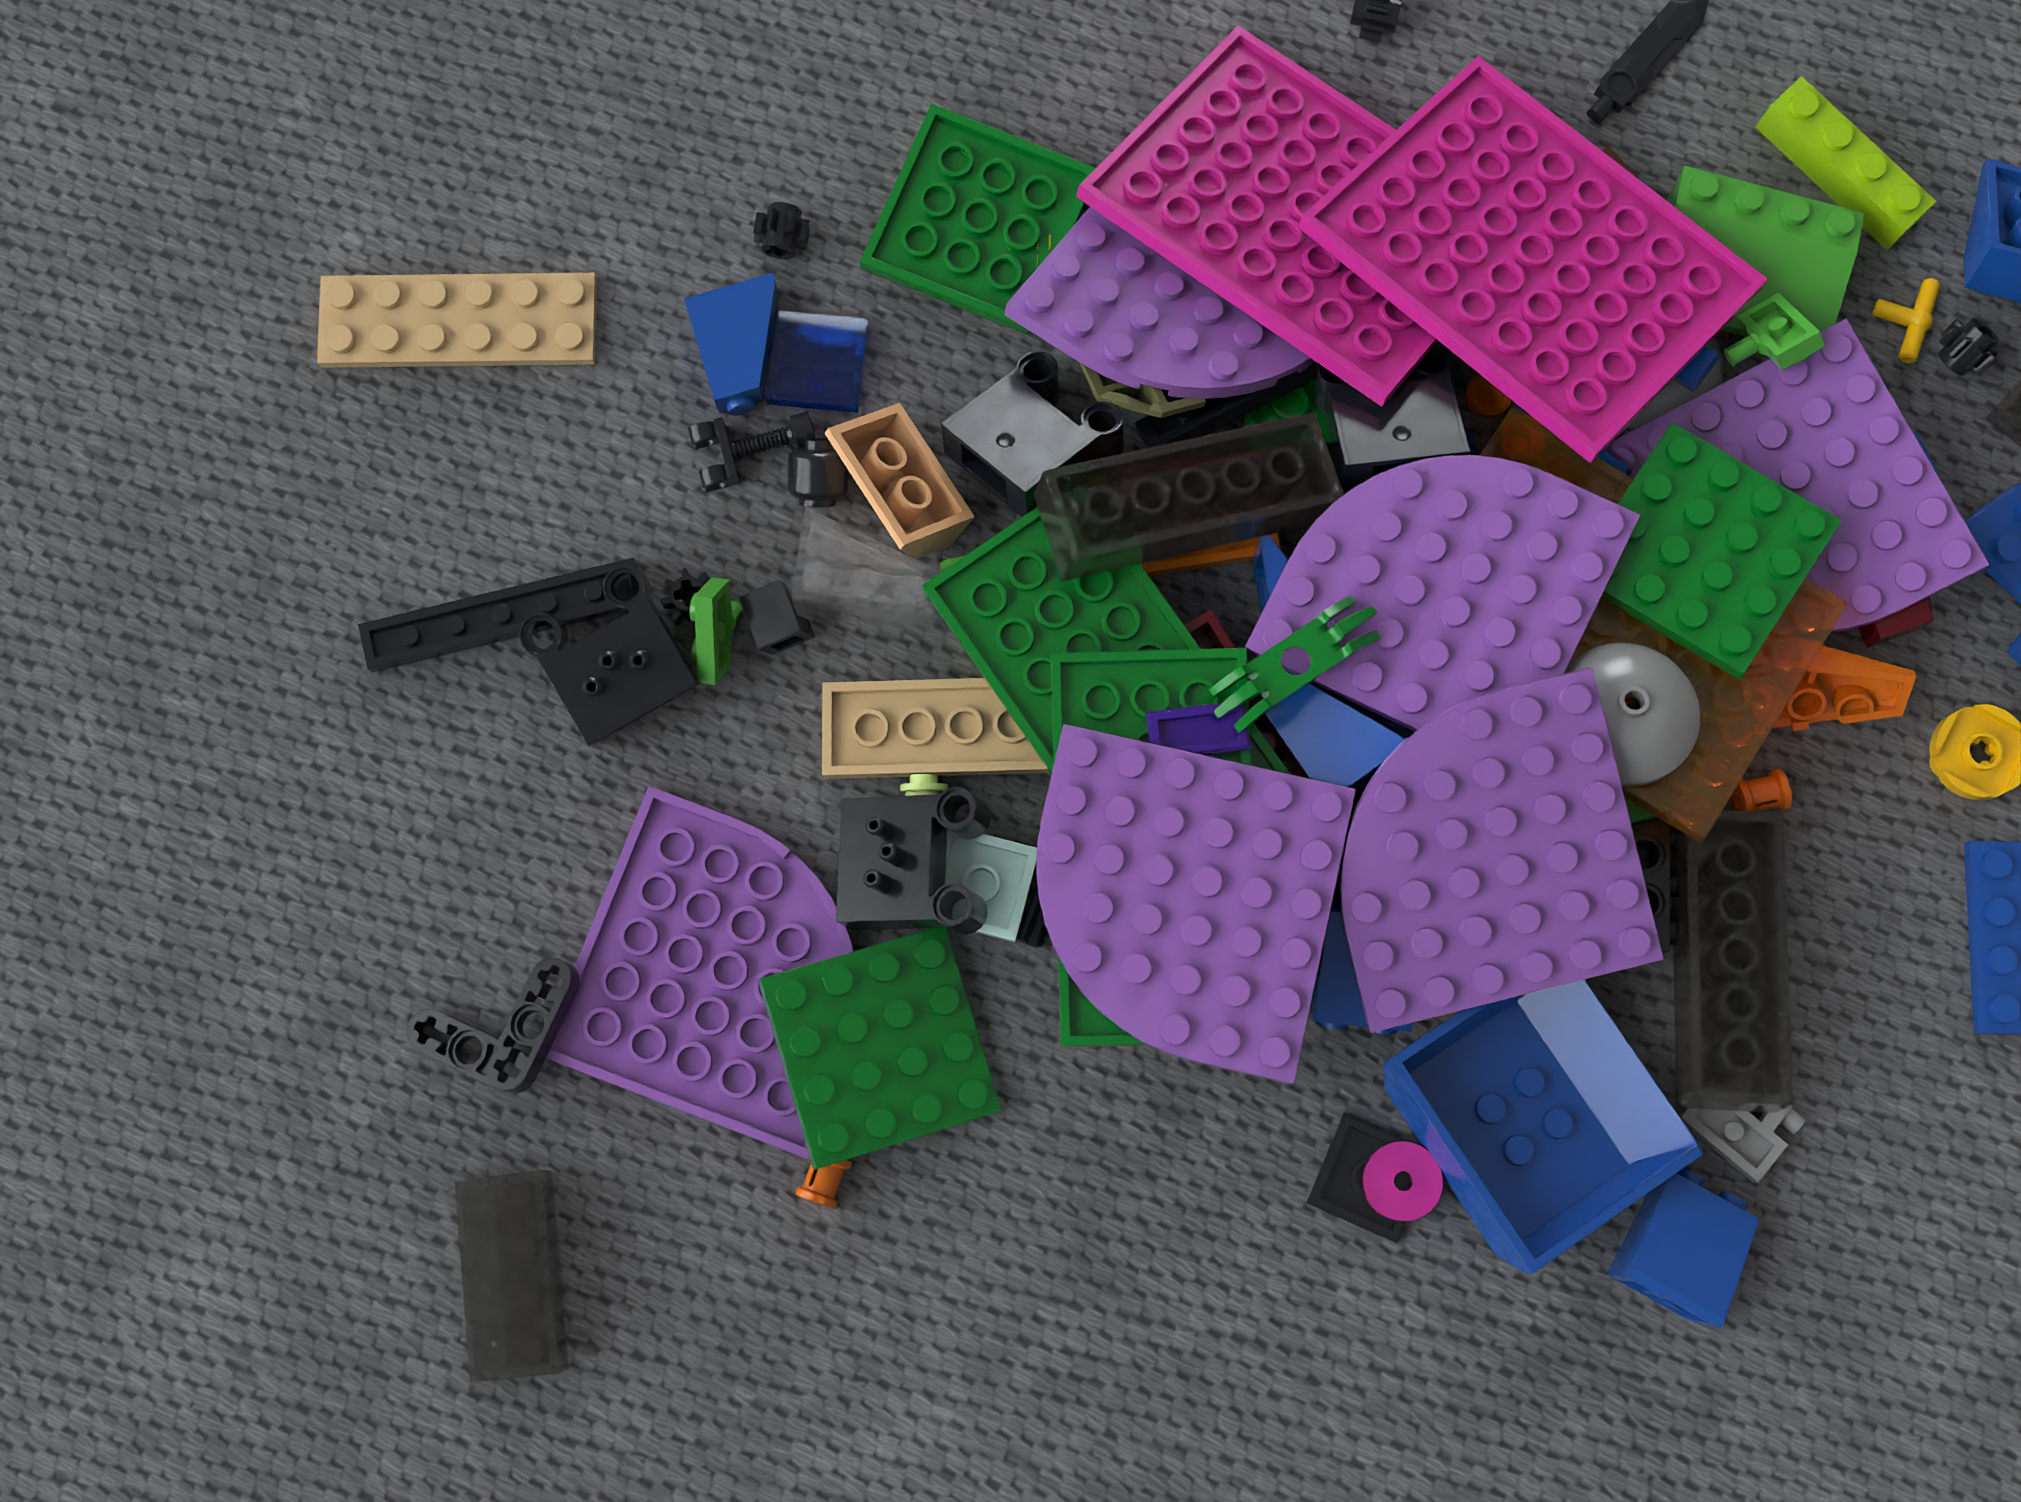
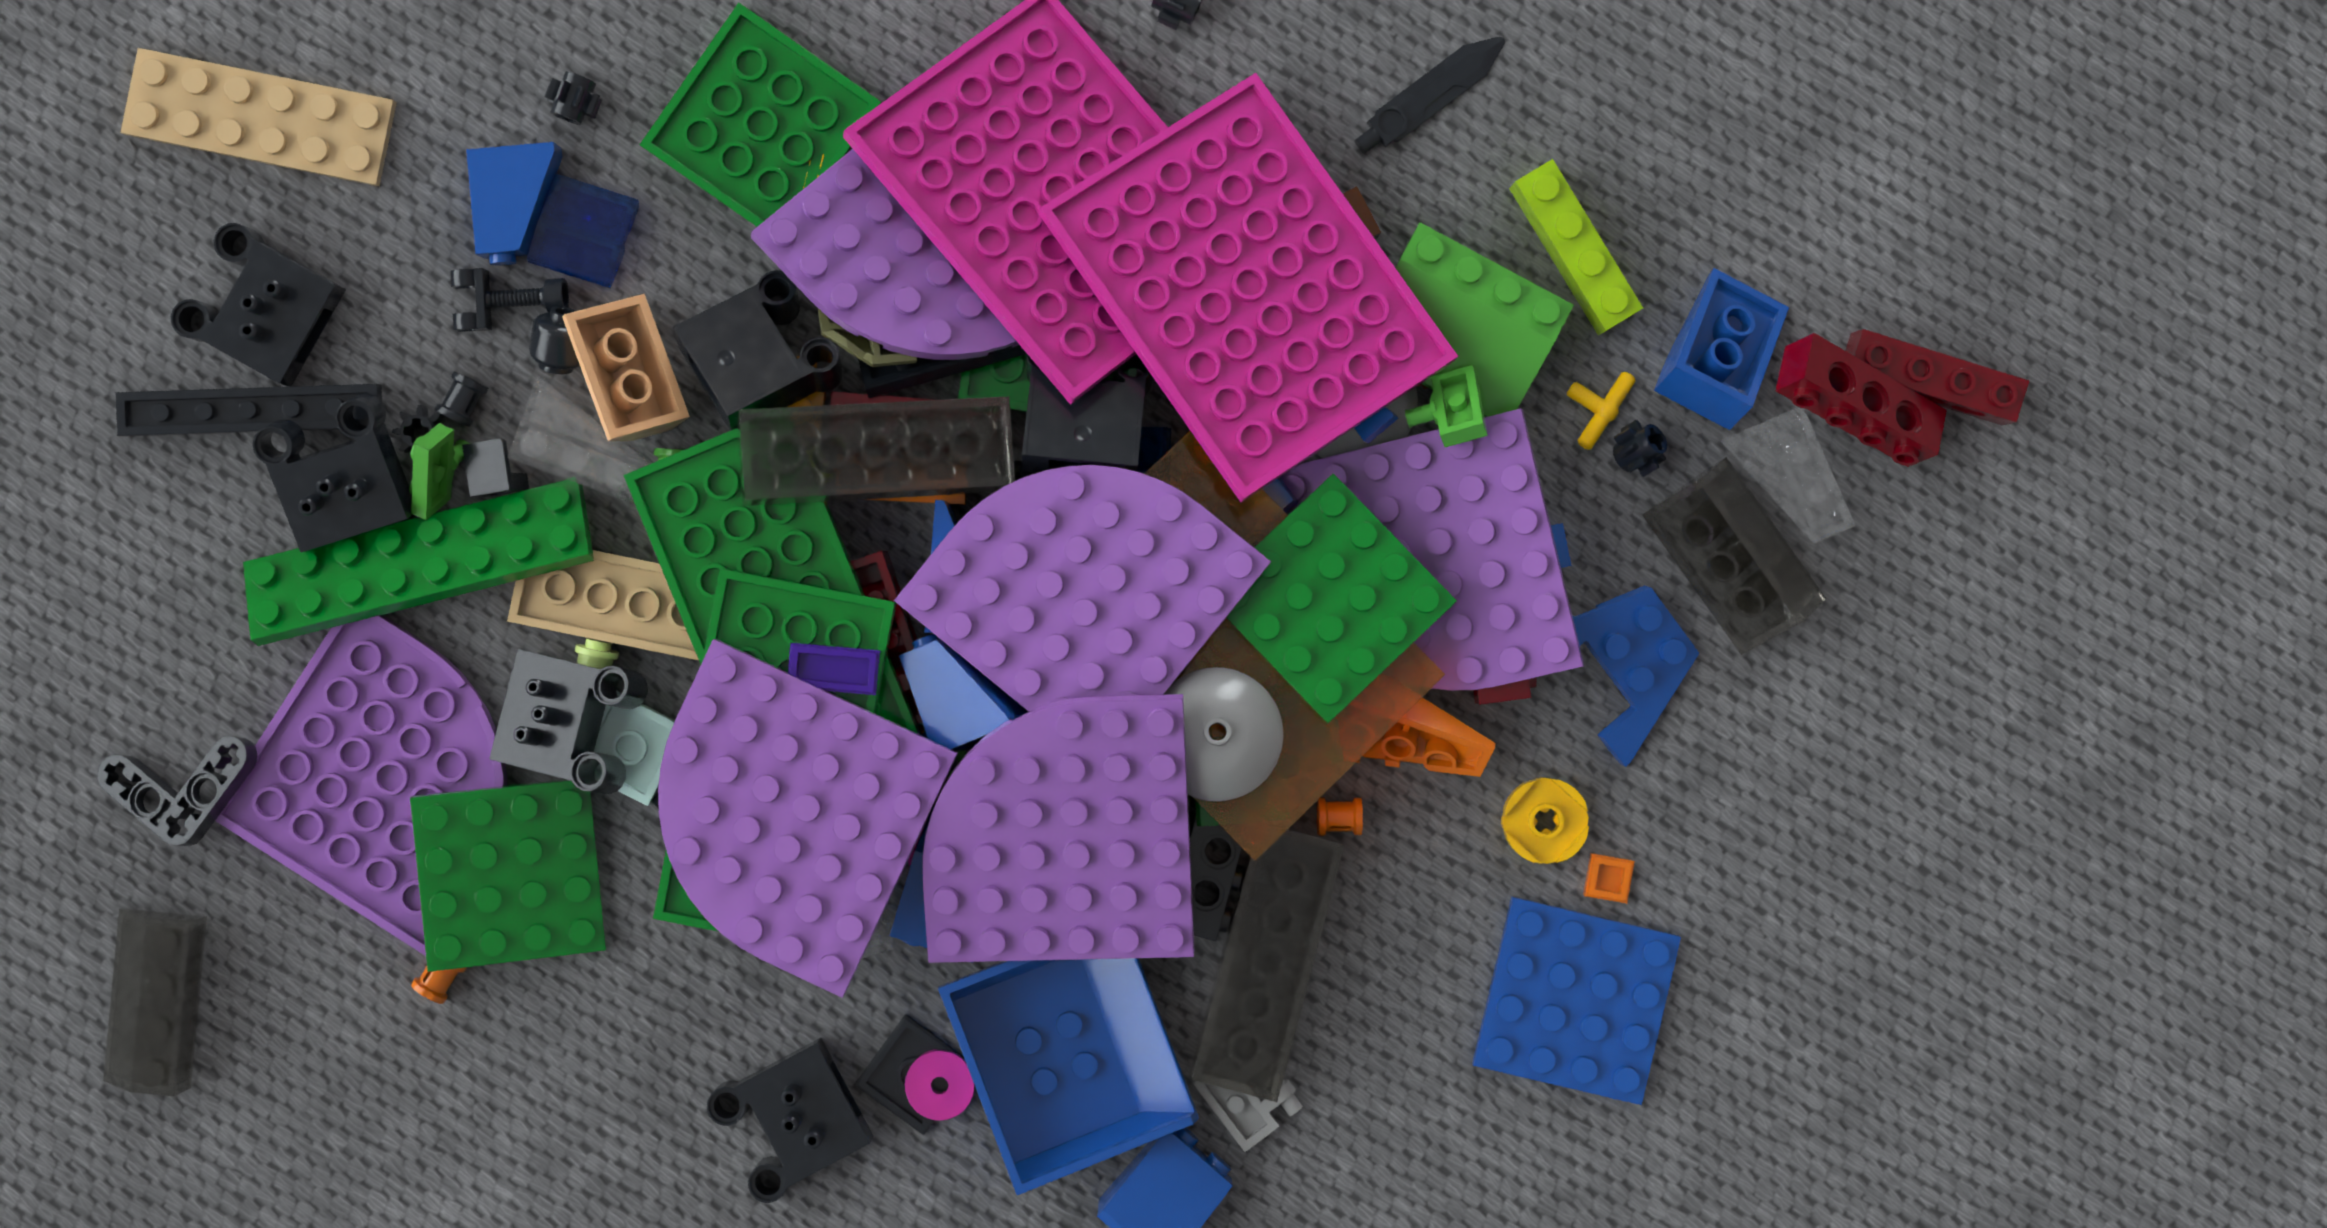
camera: 10 degrees right, 10 degrees up
green piece [1208,596,1381,734] -> none
none -> black piece [170,223,346,386]
none -> green plate [243,477,594,646]
none -> black bush [434,371,489,427]
none -> black piece [707,1038,874,1203]

